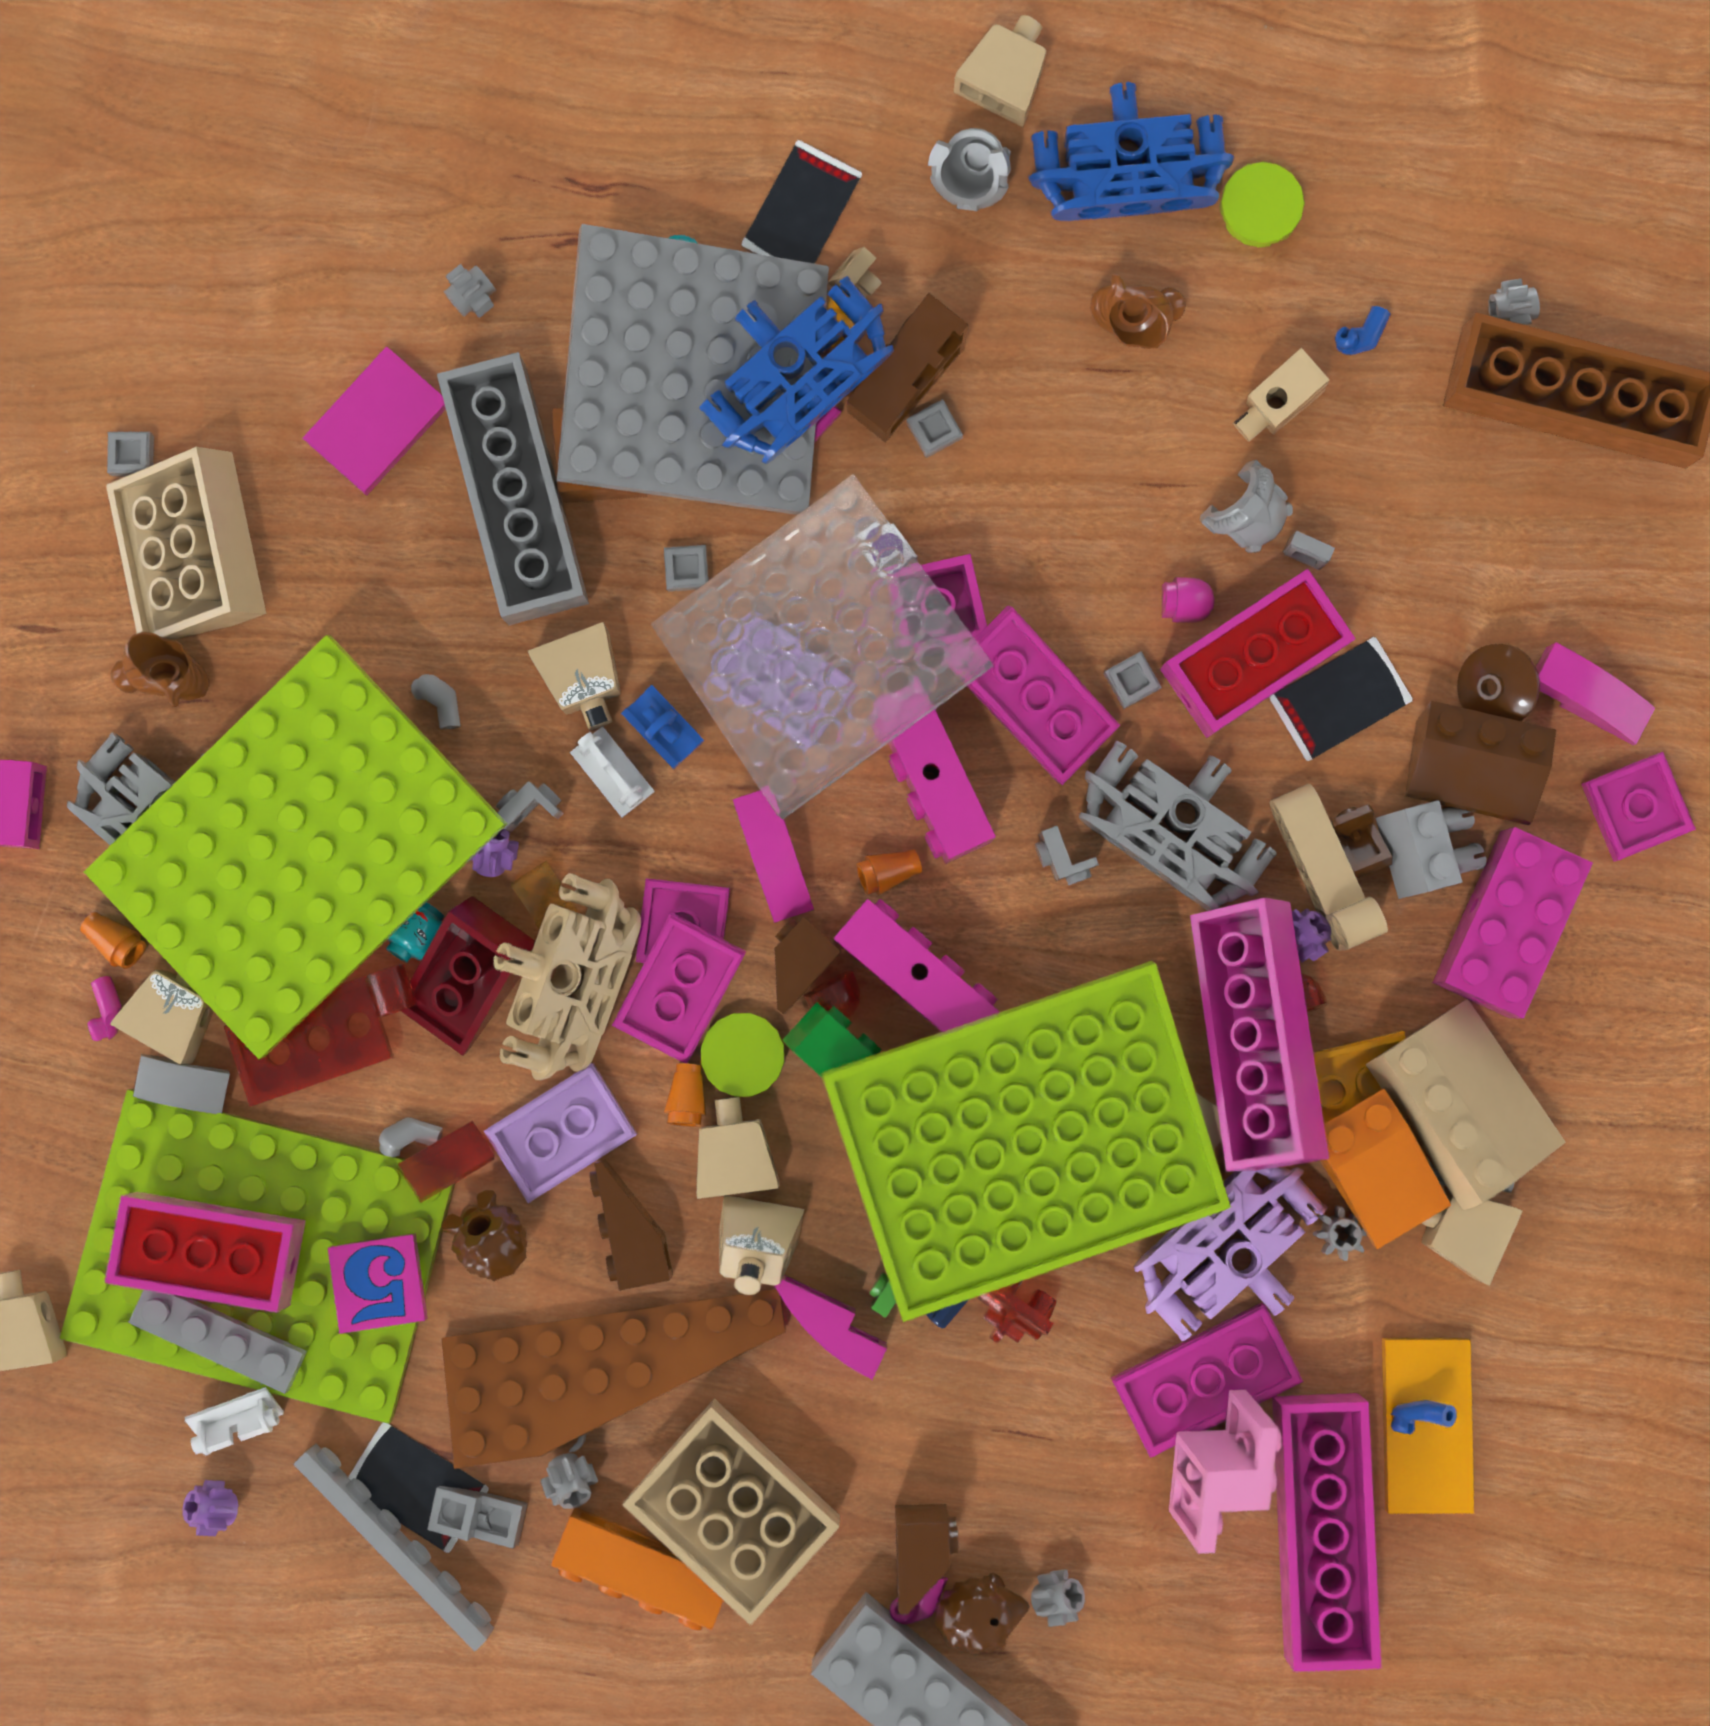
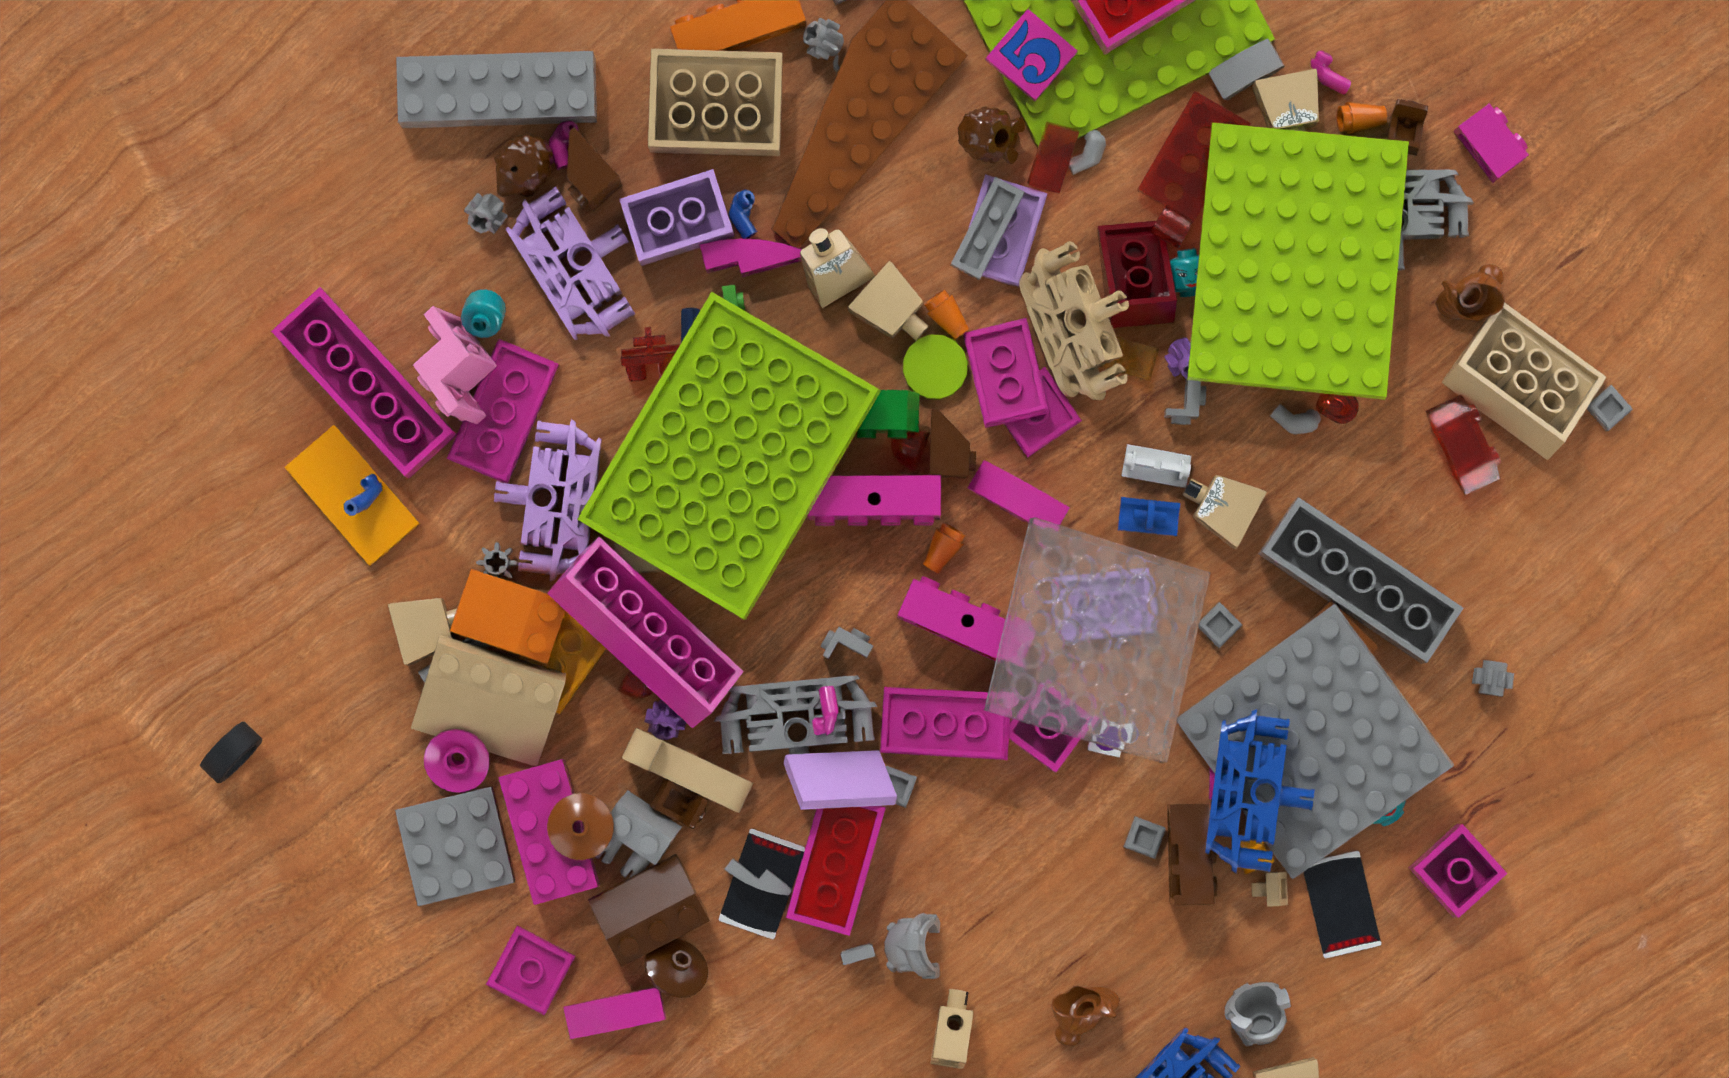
camera: 135 degrees right, 0 degrees up
dark pink tile [303,346,446,496] -> none
reddish brown slope [589,1159,673,1291] -> none
dark pink piece [1162,577,1215,623] -> none
none -> light grey plate [395,787,515,906]
none -> dark pink dish [424,729,490,793]
none -> teal head [461,289,506,338]
none -> lavender piece [506,186,635,340]
none -> dark orange dish [547,793,614,860]
none -> lavender brick [619,169,734,266]
none -> light grey slope [725,858,793,895]
none -> blue arm [728,190,757,239]
none -> lavender tile [784,750,897,810]
none -> dark pink arm [812,686,839,736]
none -> light grey plate [950,177,1024,280]
none -> clear red piece [1316,393,1359,424]
none -> reddish brown bracket [1386,99,1428,156]
none -> dark pink brick [1408,824,1507,918]
none -> clear red brick [1426,395,1501,495]

